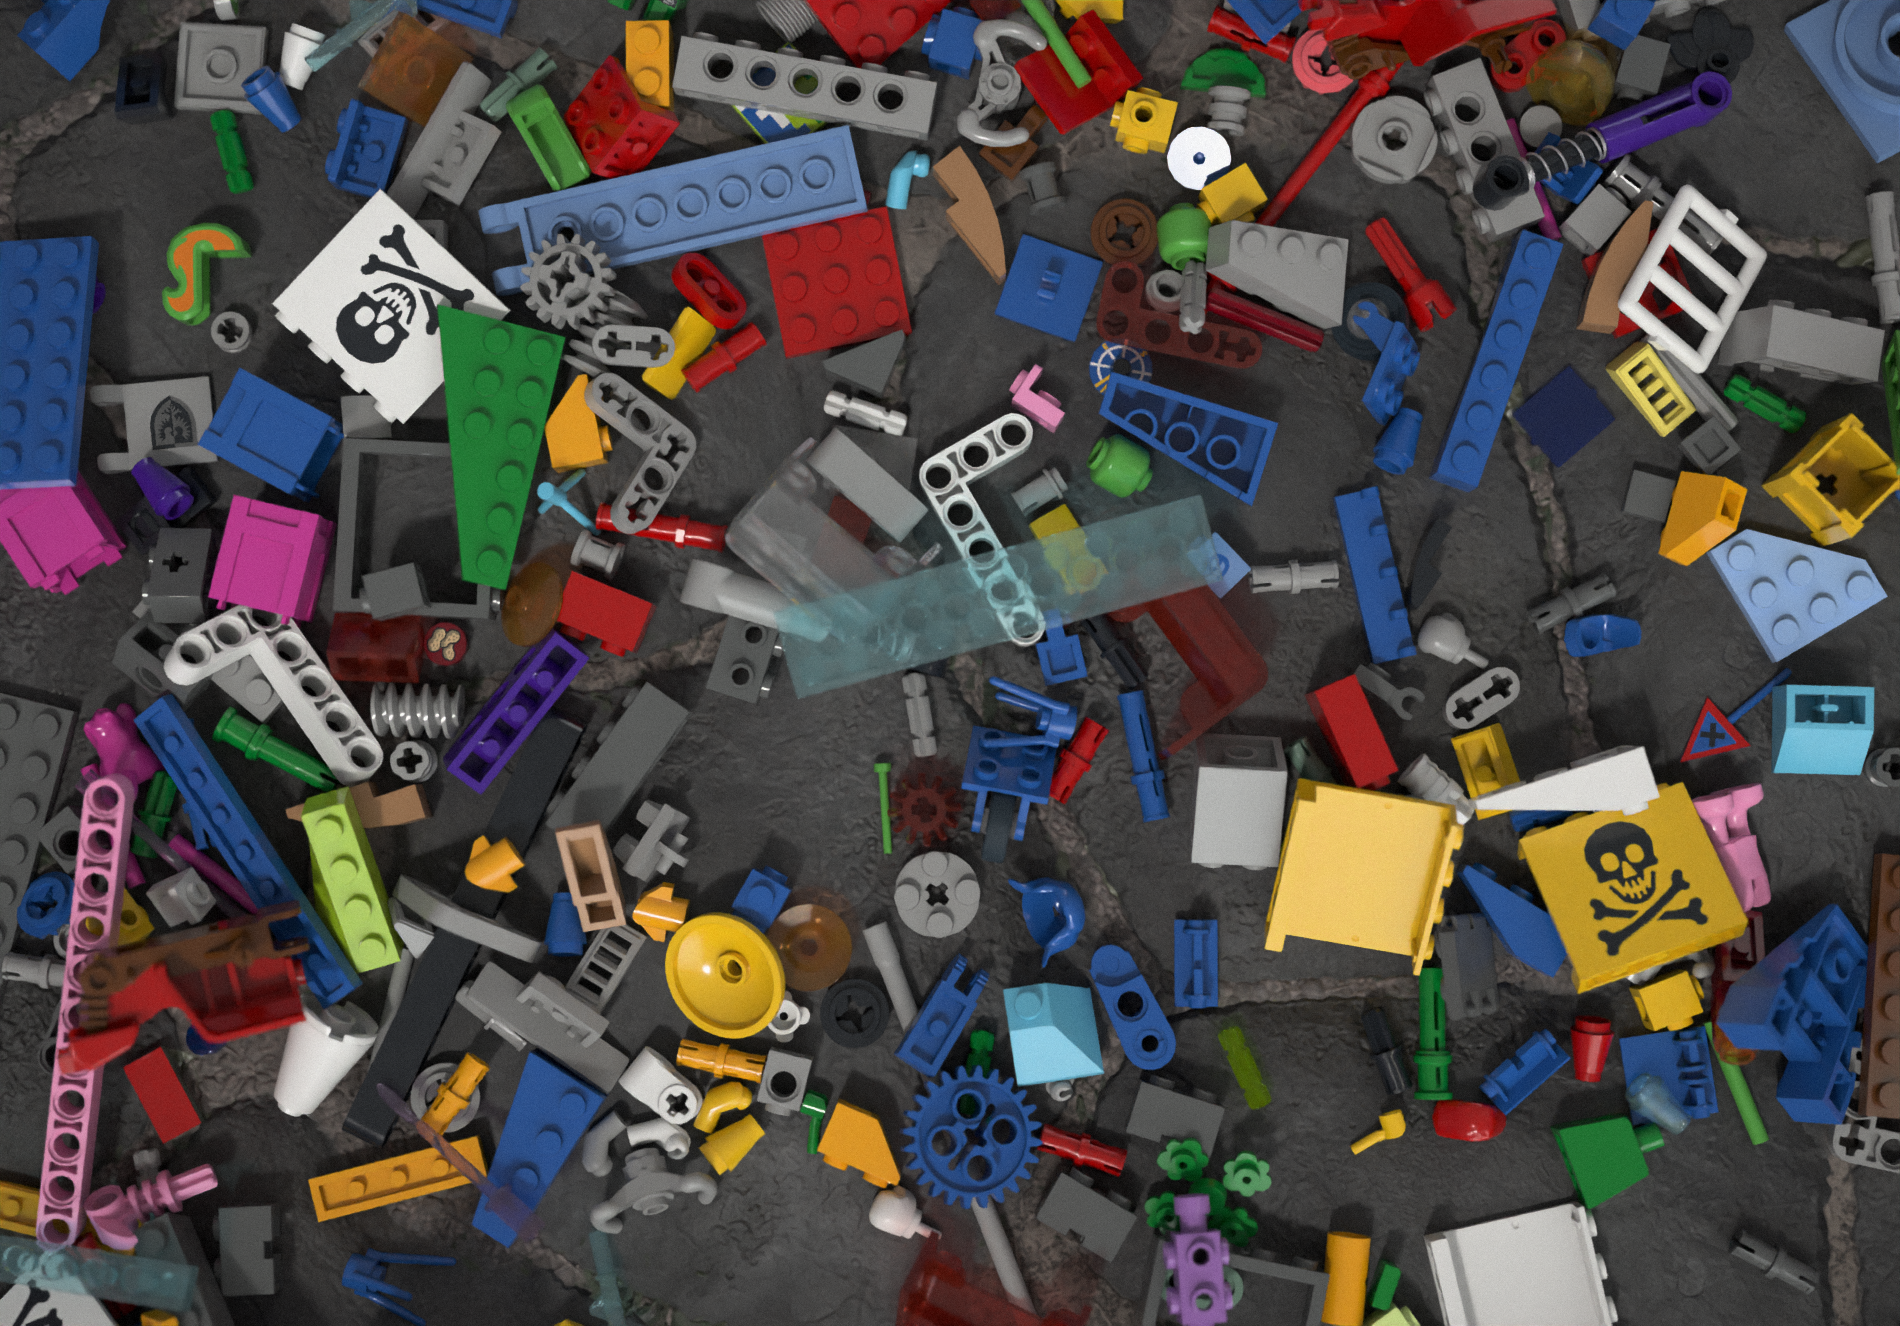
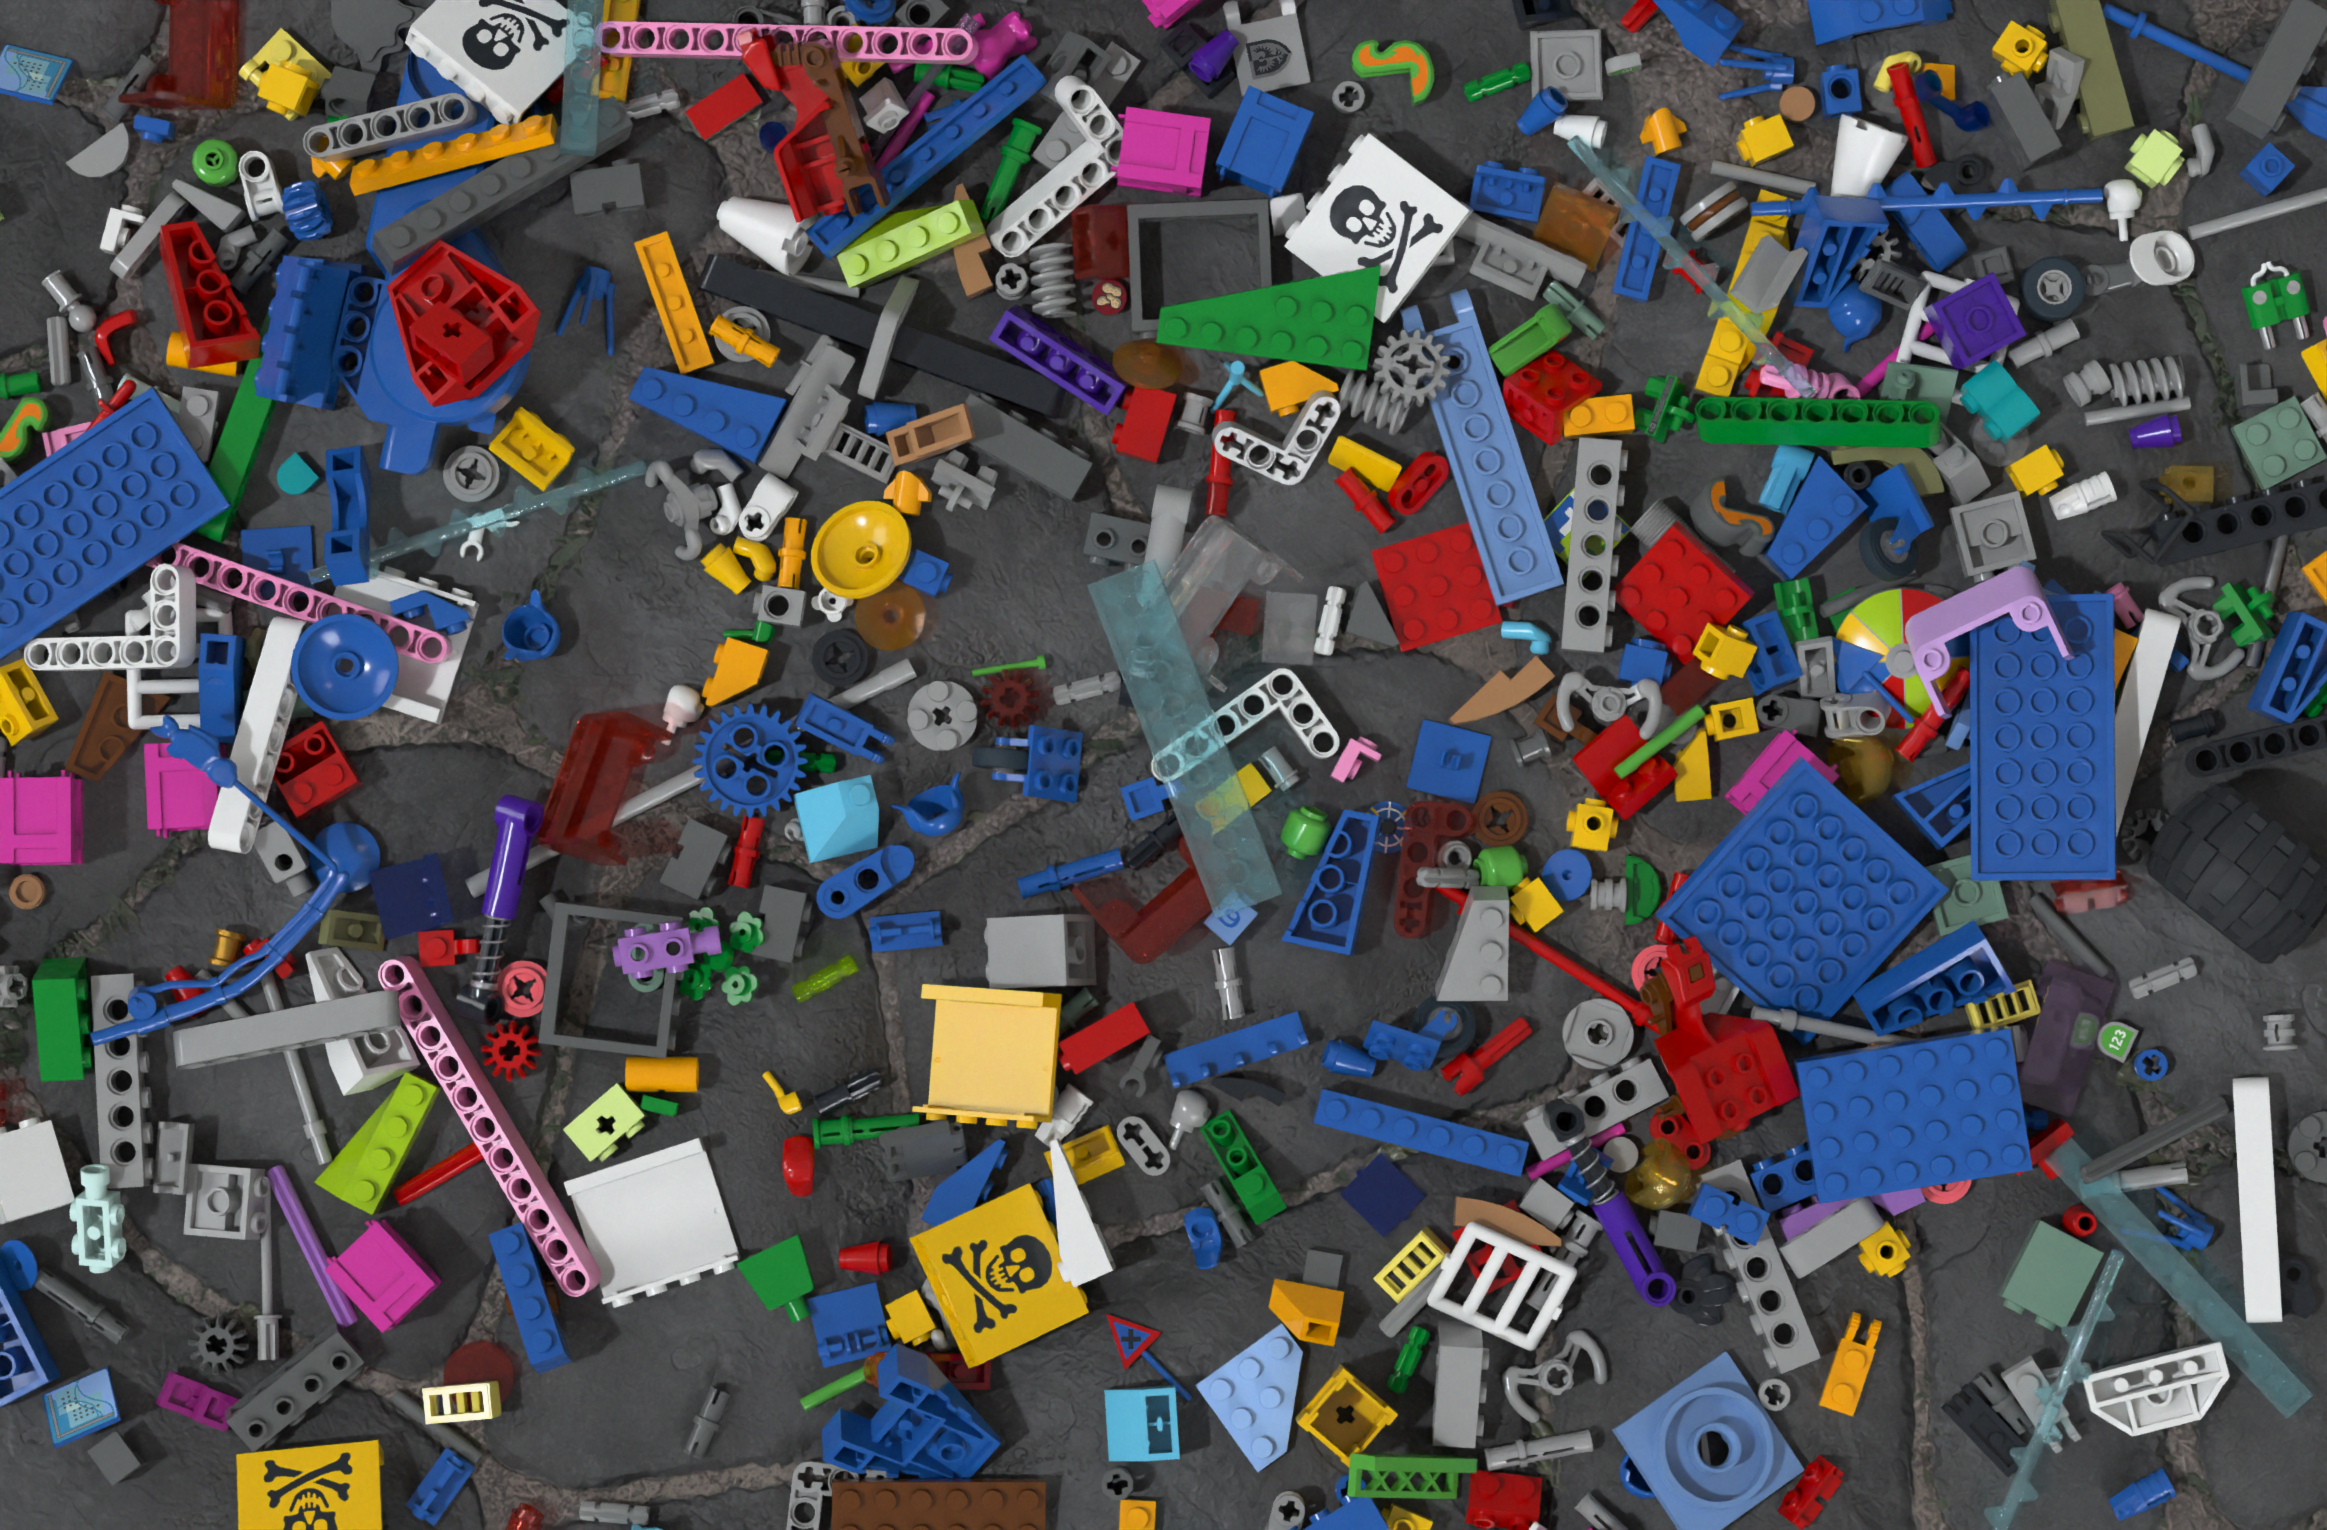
camera: 80 degrees right, 0 degrees up
bright pink piece [83,1164,218,1250] -> none
dark grey brick [142,528,219,623] -> none
dark grey brick [359,563,431,621] -> none
clear purple piece [377,1084,546,1243] -> none
light grey slope [387,897,434,959] -> none
light orange piece [465,835,525,893] -> none
light grey beam [592,324,675,368] -> none
light grey beam [806,428,929,543] -> none
blue plant [982,676,1077,748] -> none
red pin [1049,717,1110,805] -> none
dark red axle [1205,288,1324,352] -> none
blue hinge [1479,1028,1571,1115] -> none
clear light blue cone [1625,1072,1691,1135] -> none
dark grey tile [1677,416,1741,475] -> none
bright pink piece [1691,783,1771,913] -> none
none -> green slope [1199,1110,1287,1226]
none -> light grey piece [1502,1330,1608,1423]

